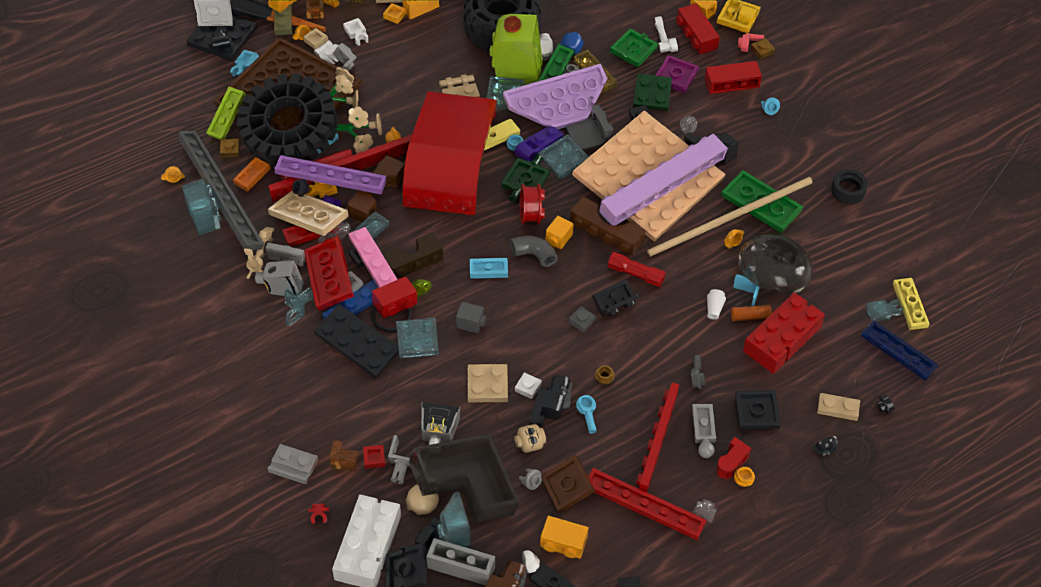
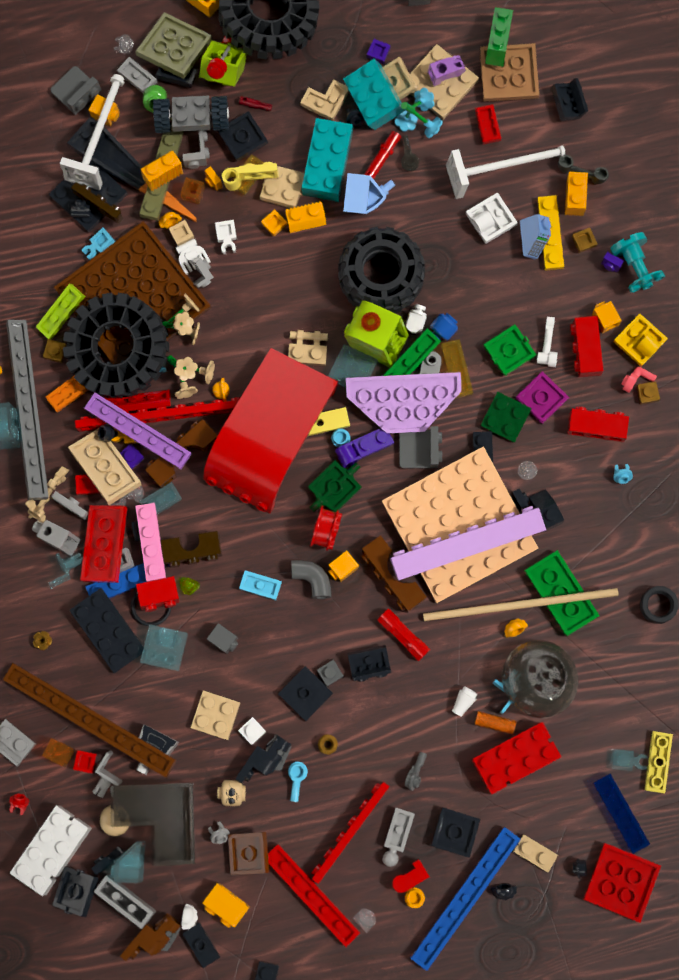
camera: 25 degrees right, 25 degrees up
clear light blue plate [539,134,589,179] -> none
none -> reddish brown plate [3,663,177,778]
none -> pearl gold plate [33,631,52,650]
none -> dark brown plate [71,182,123,224]
none -> black plate [278,666,333,721]
none -> blue plate [411,827,520,971]
none -> red plate [583,843,661,923]

